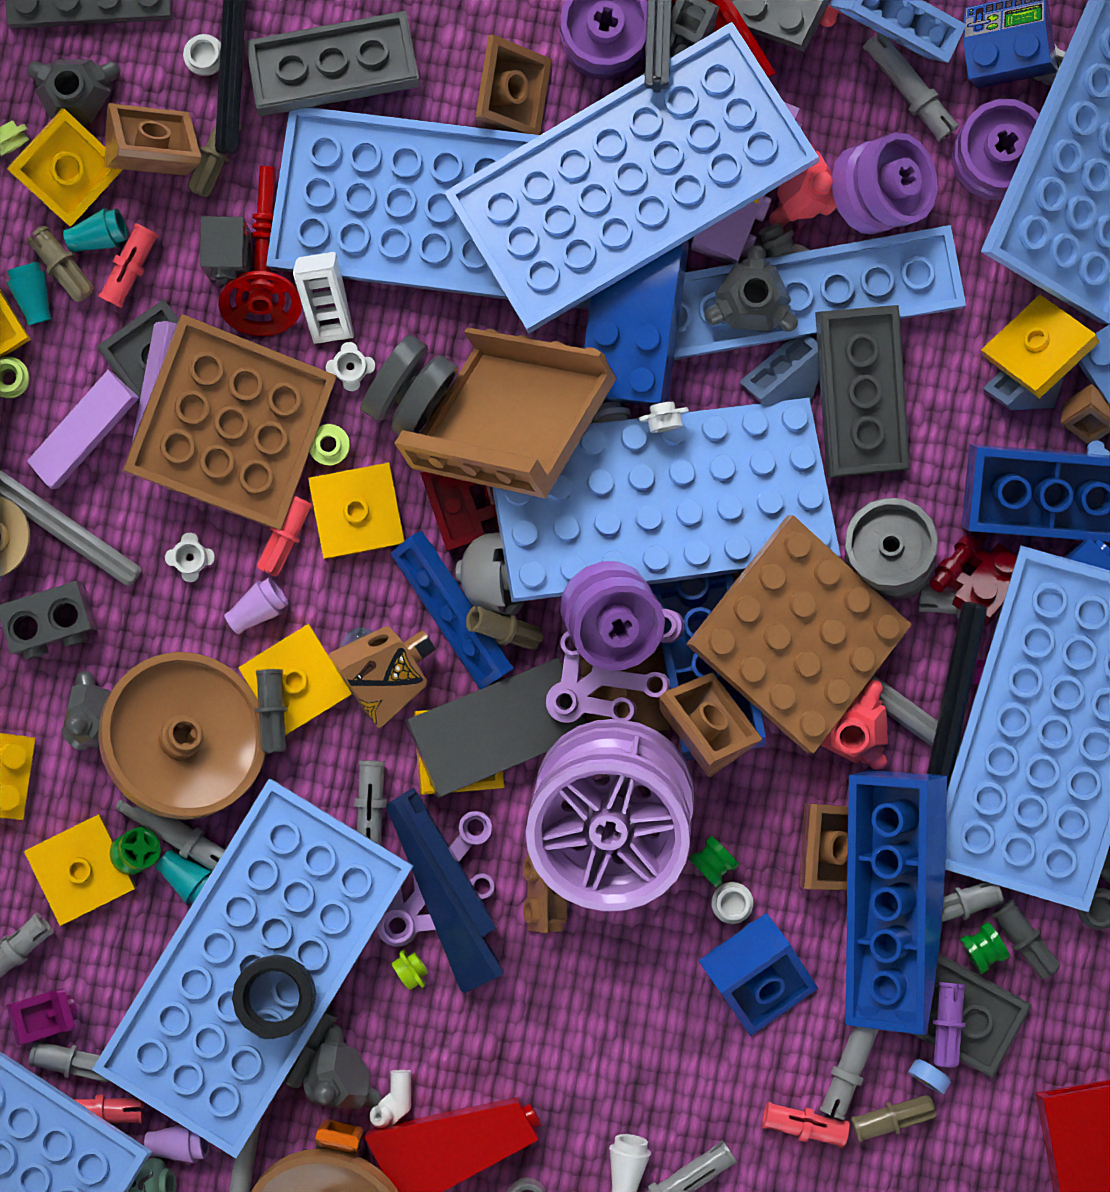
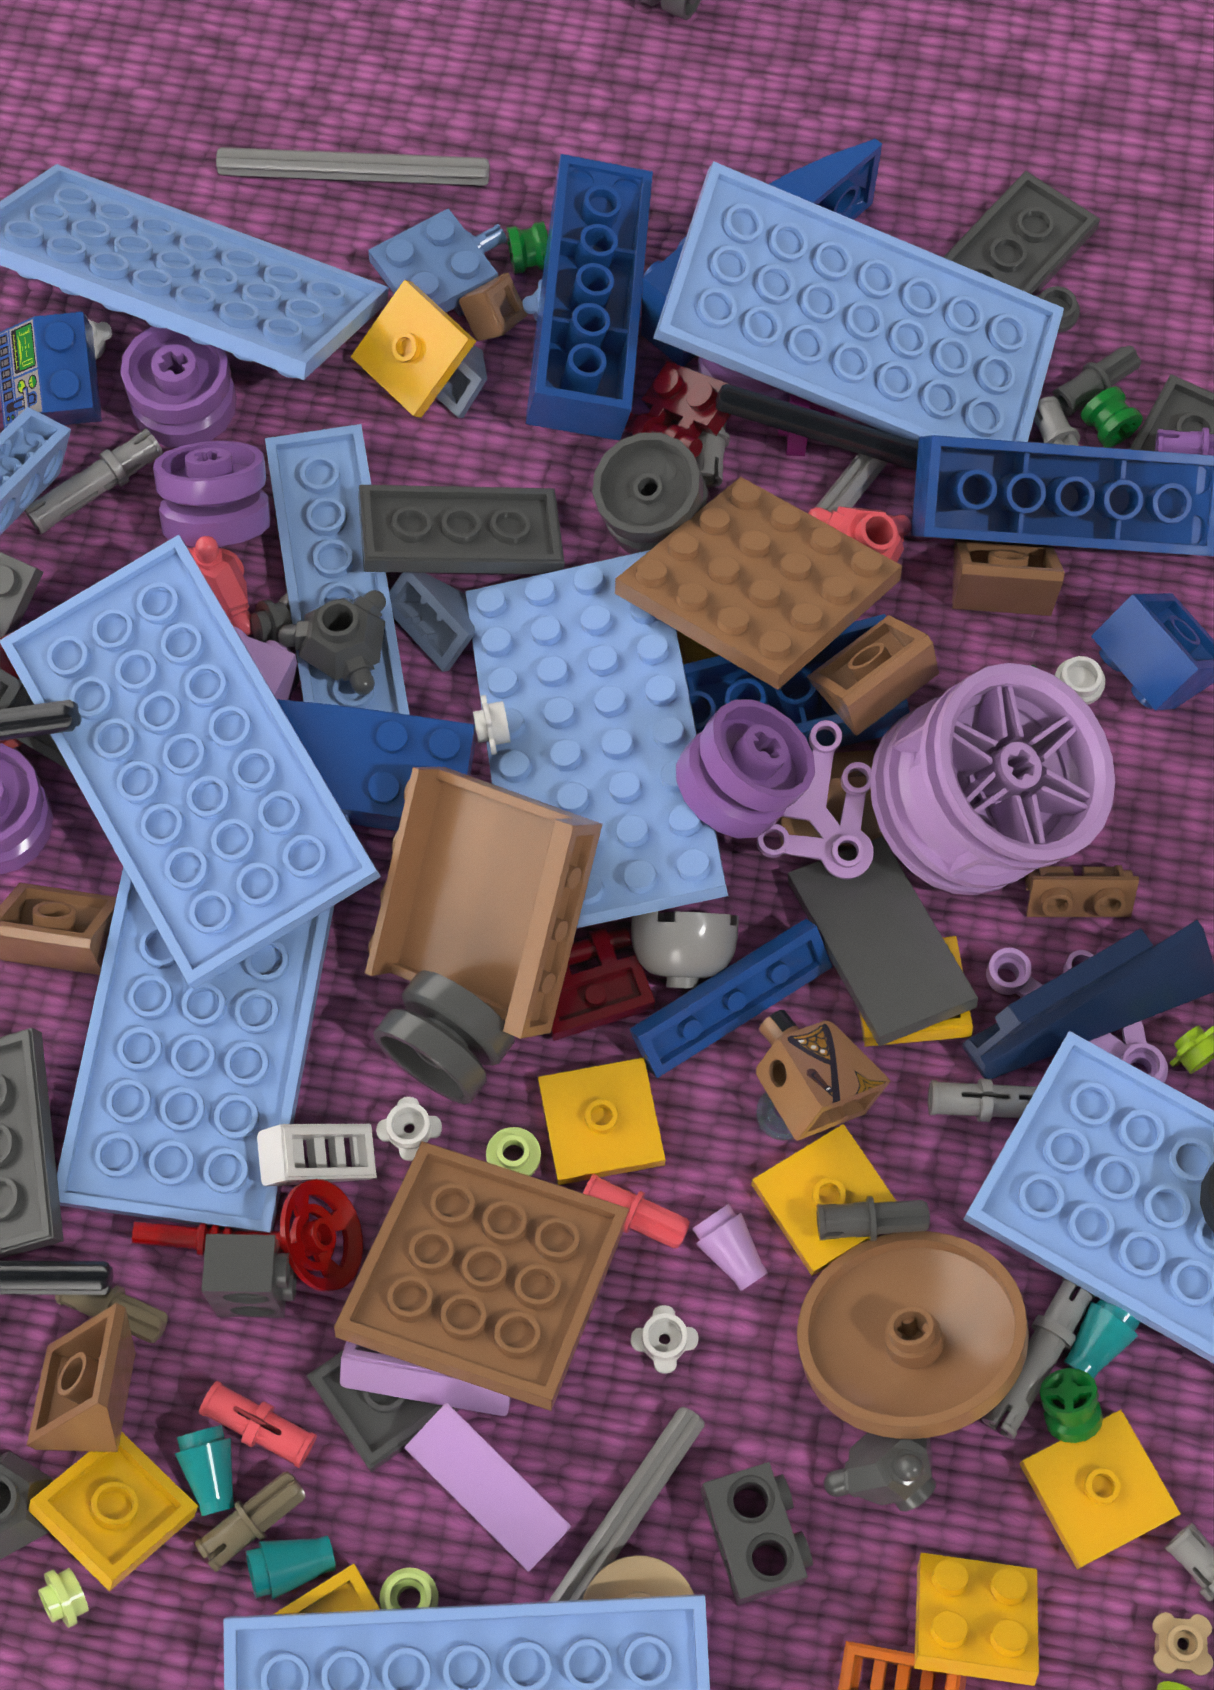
camera: 85 degrees left, 20 degrees down
dark tan axle [466,606,544,650] -> none

